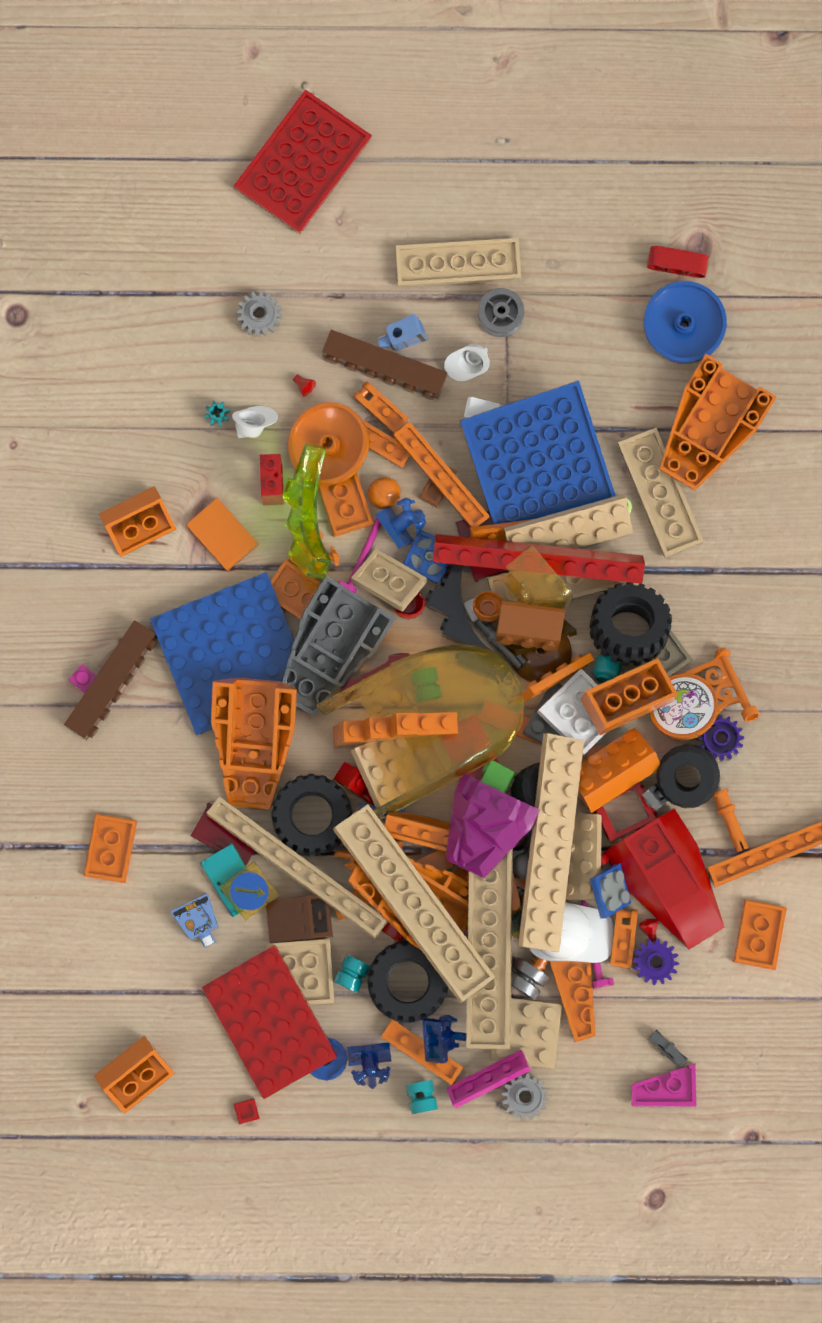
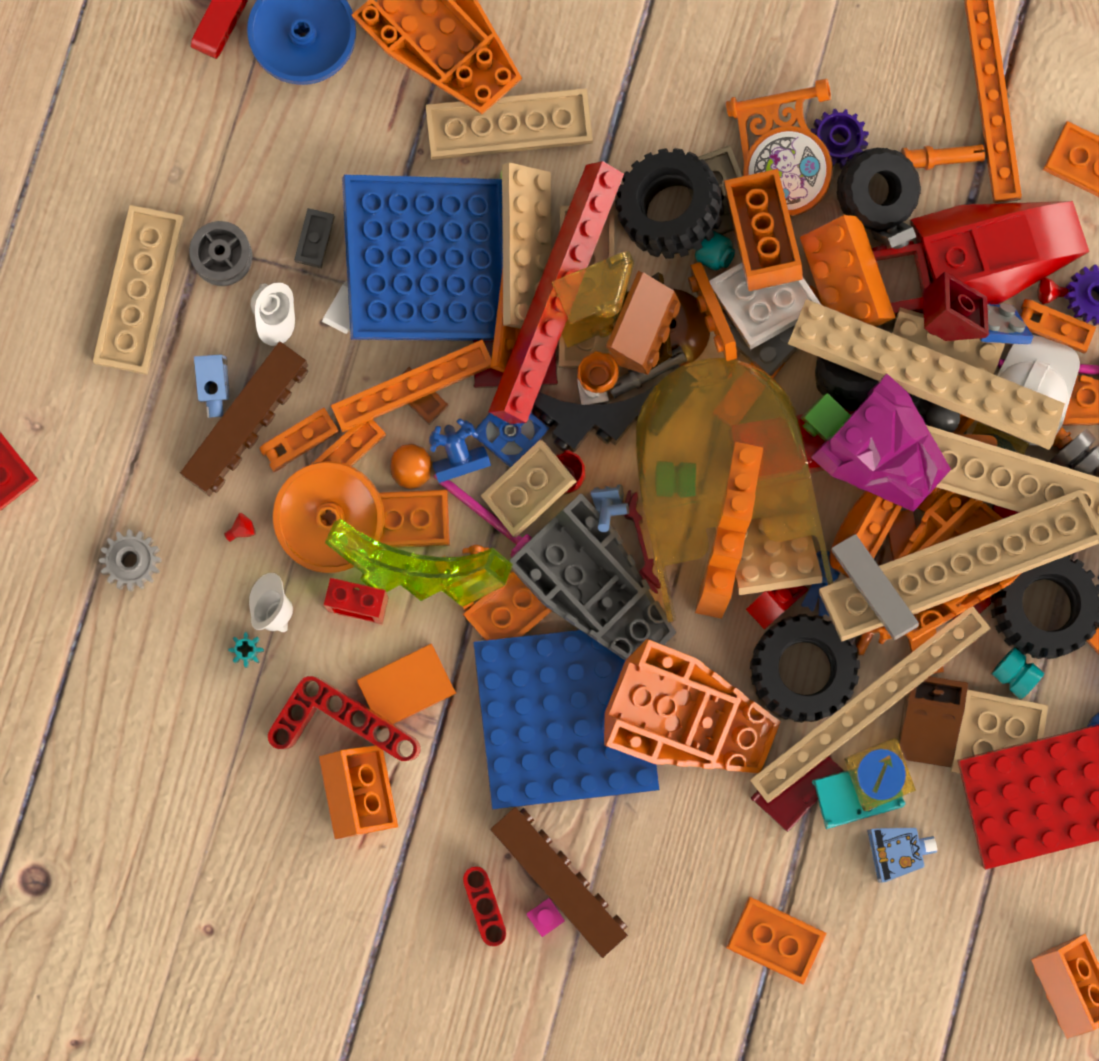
camera: 80 degrees left, 0 degrees up
none -> red beam [268,676,421,761]
none -> dark grey plate [294,208,335,269]
none -> red beam [463,866,506,947]
none -> medium blue arm [591,484,629,532]
none -> light grey tile [832,534,919,641]
none -> dark red slope [923,272,989,341]

